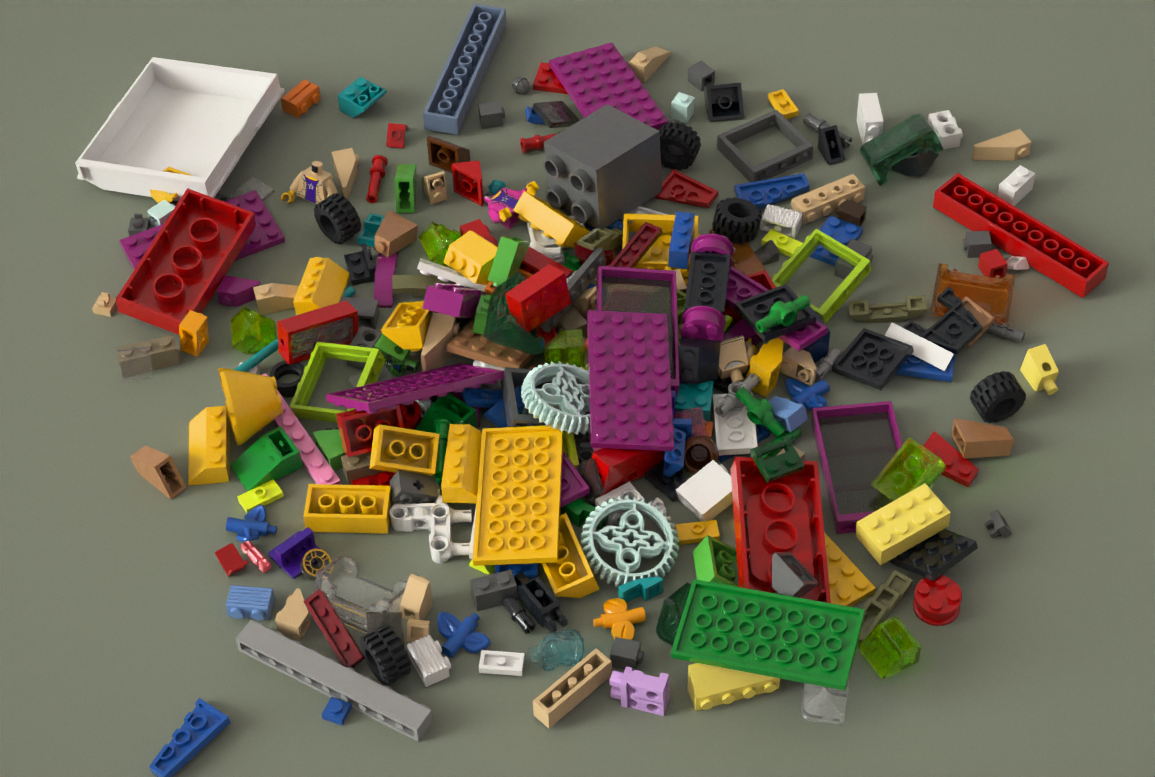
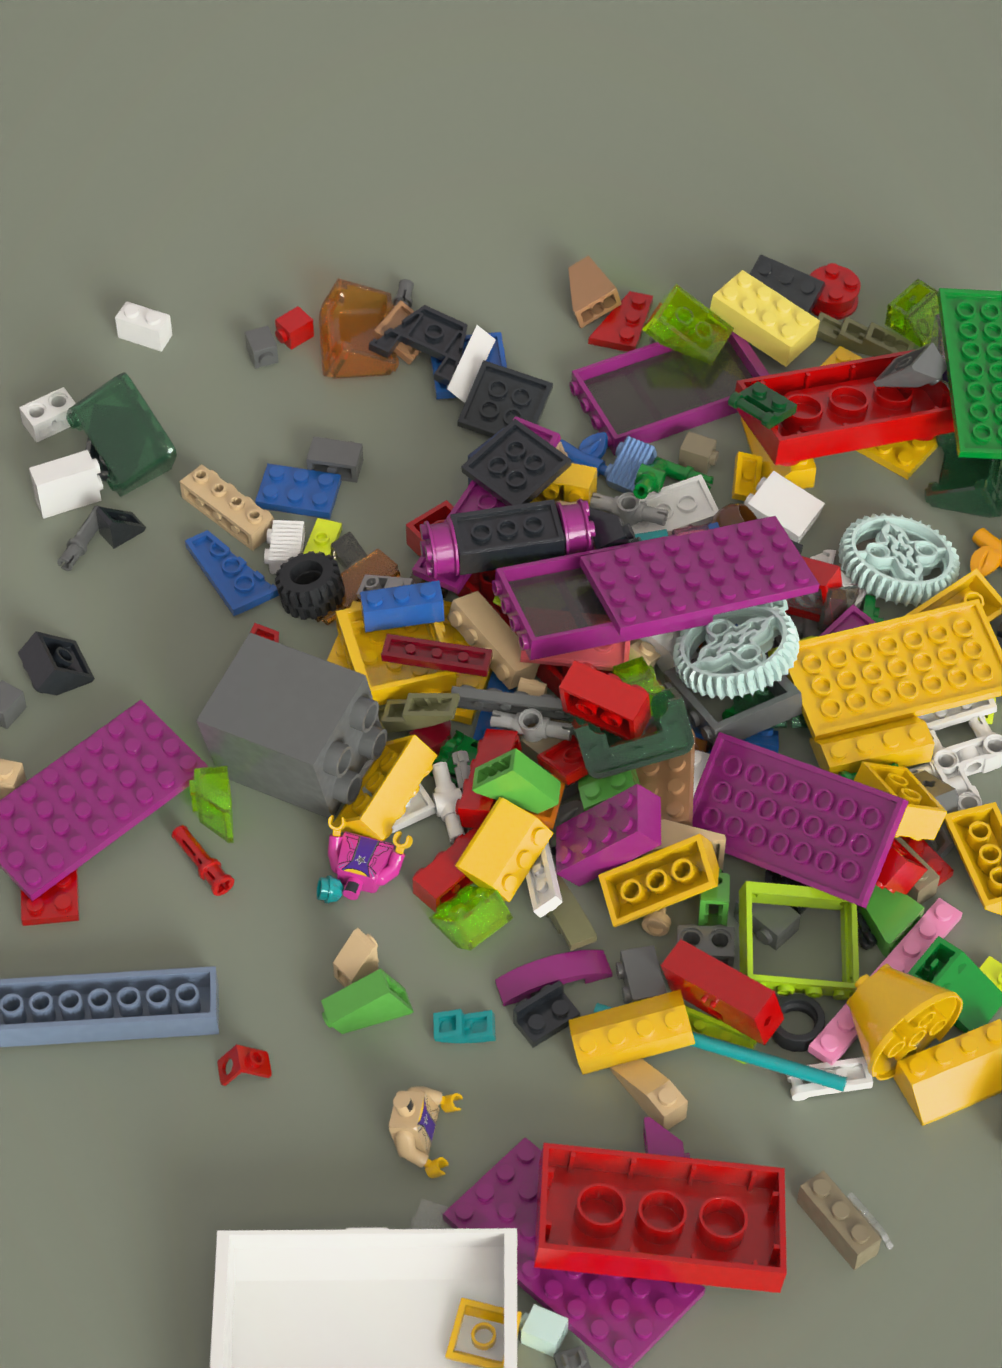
camera: 110 degrees left, 5 degrees up
tan tile [92,292,117,317] -> none
light orange brick [179,310,209,357] -> none
clear neon green slope [230,307,277,355] -> none
orange brick [281,79,321,118] -> none
black tyre [314,193,361,244] -> none
tan slope [331,148,360,200] -> none
teal slope [337,76,387,118] -> none
red pin [366,155,388,203] -> none
medium nougat slope [374,210,418,257] -> none
reddish brown slope [427,136,471,173] -> none
red slope [452,161,484,206] -> none
dark grey brick [478,101,505,129] -> none
dark grey plate [512,77,530,94] -> none
blue plate [525,106,546,124] -> none
clear smoke tile [532,101,580,128] -> none
teal slope [618,577,663,603] -> none
black tyre [659,122,701,170] -> none
light aqua brick [671,92,695,124] -> none
yellow plate [675,520,720,545] -> none
bright green slope [692,535,739,587] -> none
dark grey window [717,110,813,182] -> none
green pin [756,294,810,333] -> none
yellow plate [768,89,799,119] -> none
lime window [771,229,872,324] -> none
dark brown brick [836,199,867,227] -> none
olive slope [848,295,927,323] -> none
red brick [933,173,1109,298] -> none
black tyre [970,371,1026,423] -> none
tan slope [972,129,1031,161] -> none
dark grey tile [984,510,1012,538] -> none
white slope [1006,256,1030,270] -> none
light yellow torso [1020,344,1059,395] -> none

